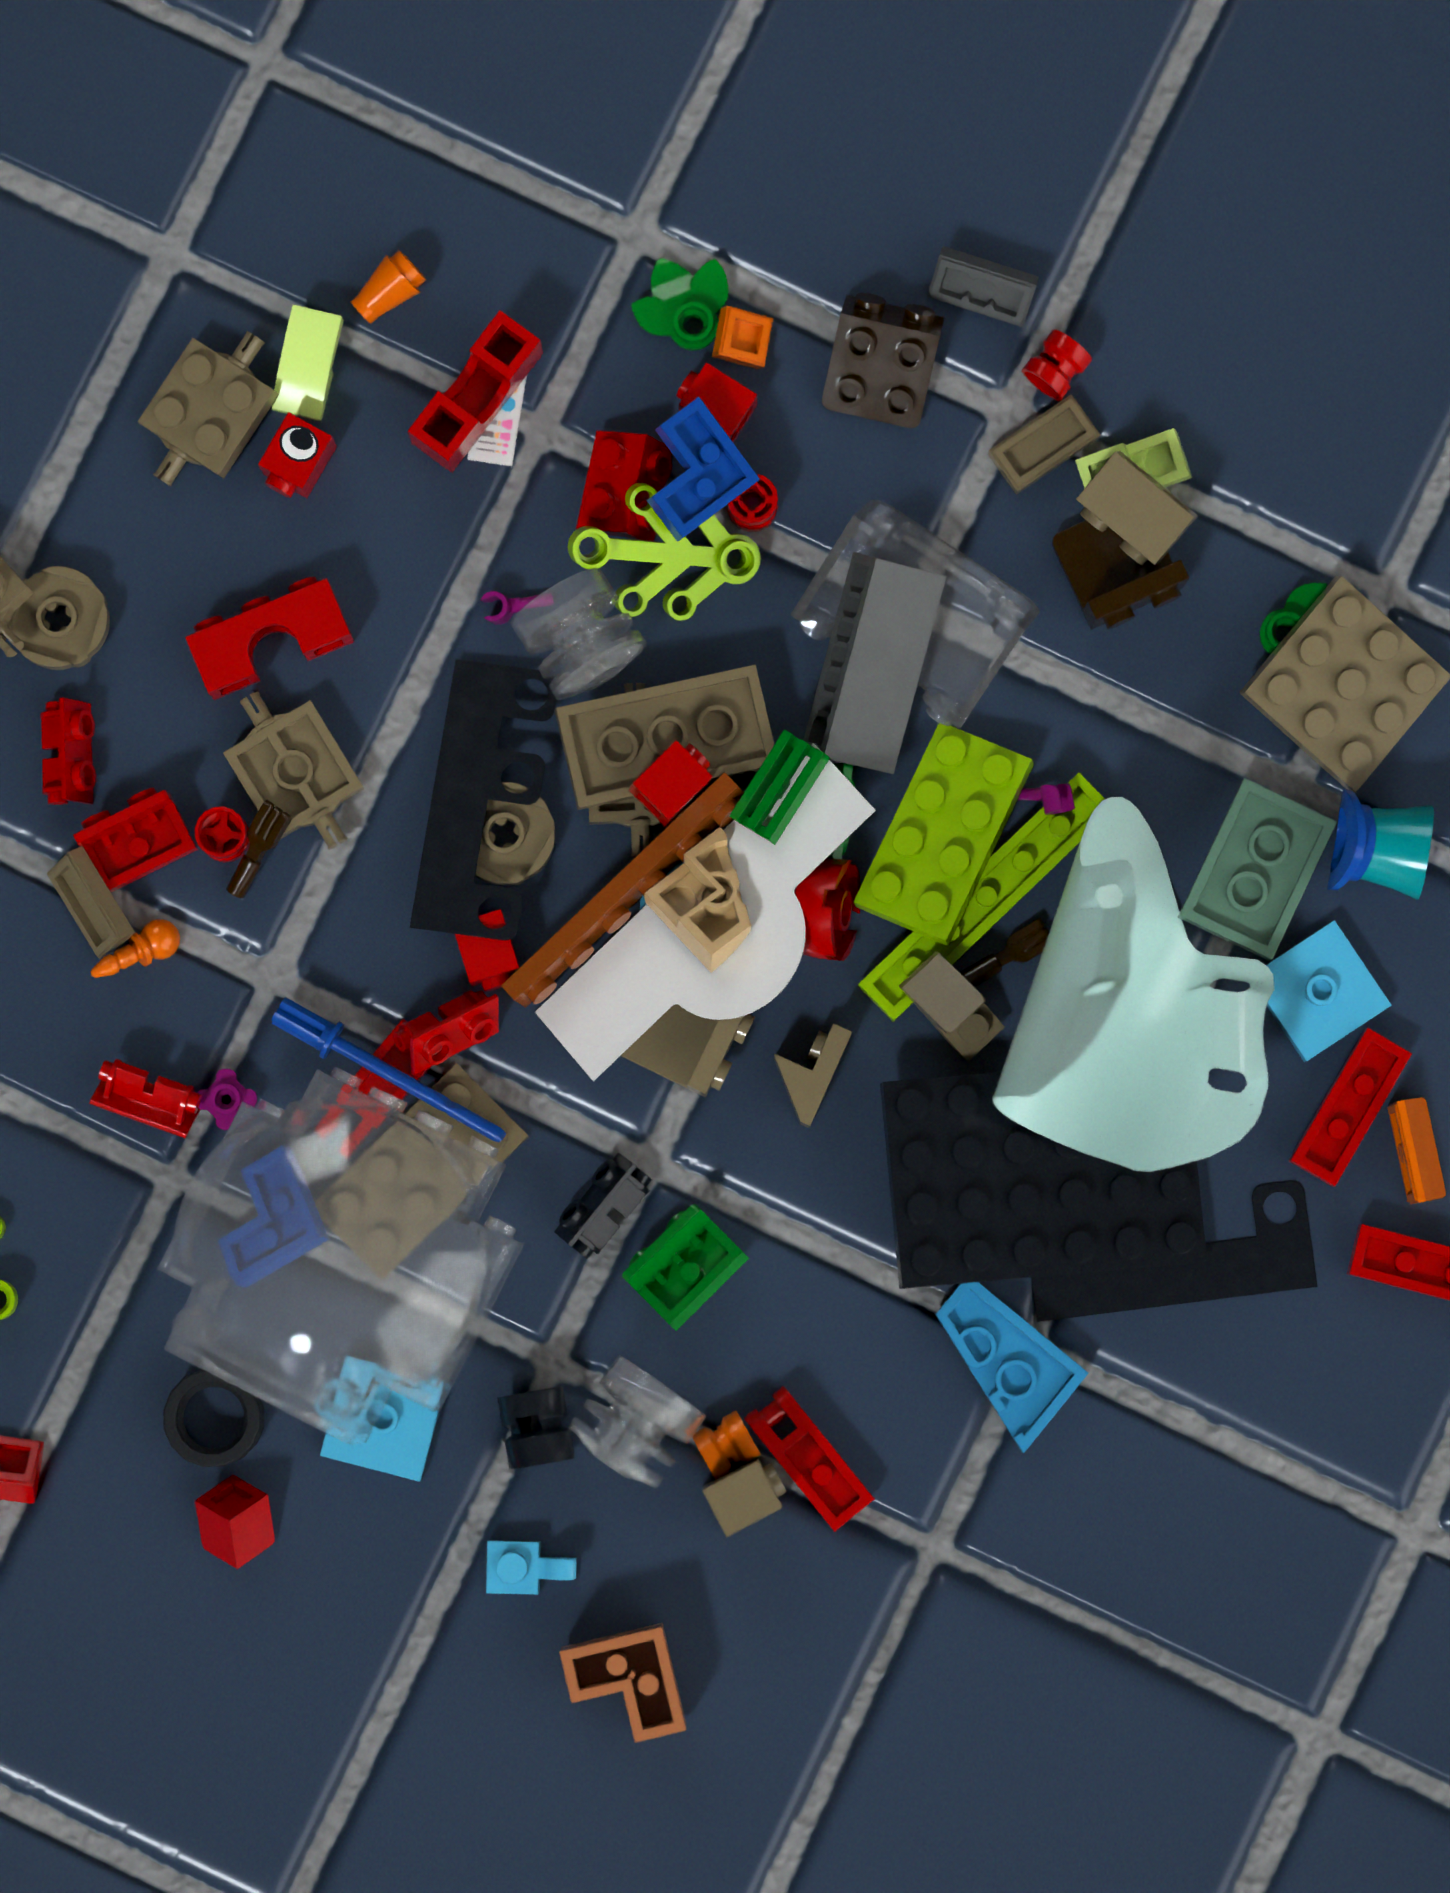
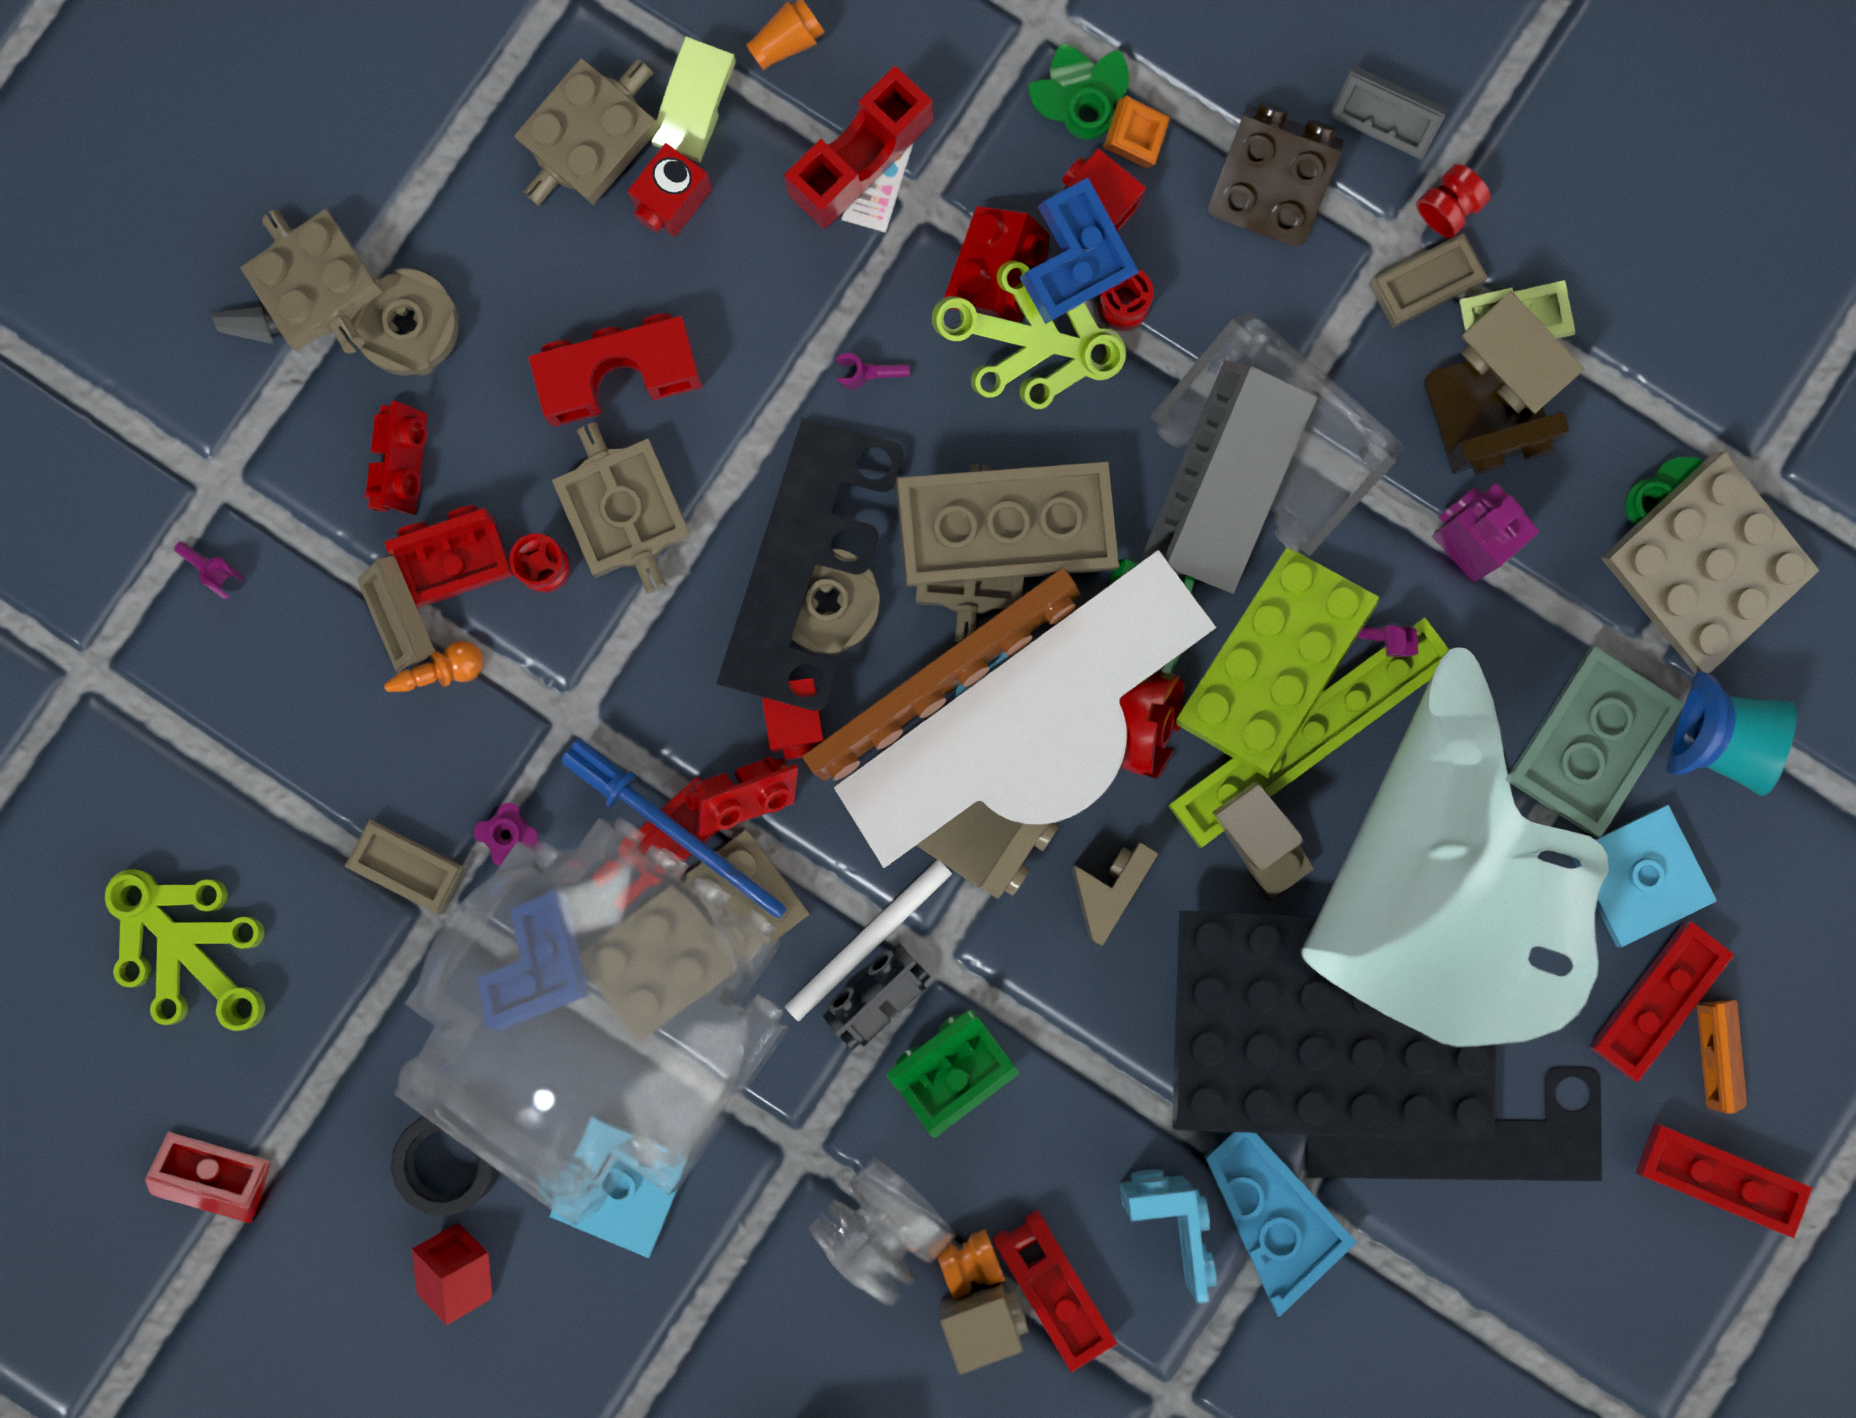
camera: 10 degrees right, 0 degrees up
red hinge [89,1058,202,1139] -> none
dark brown piece [226,800,292,898] -> none
medium azure plate [486,1540,577,1595] -> none
black wheel [497,1386,575,1470] -> none
clear wheel [510,568,647,700] -> none
red brick [628,740,713,826] -> none
tan slope [644,827,751,973] -> none
green tile [729,729,830,845] -> none
dark brown piece [960,918,1049,987] -> none
none -> dark tan tile [344,819,467,915]
none -> white bar [784,860,952,1022]
none -> medium azure bracket [1119,1169,1216,1303]
none -> magenta hinge [1432,483,1540,583]

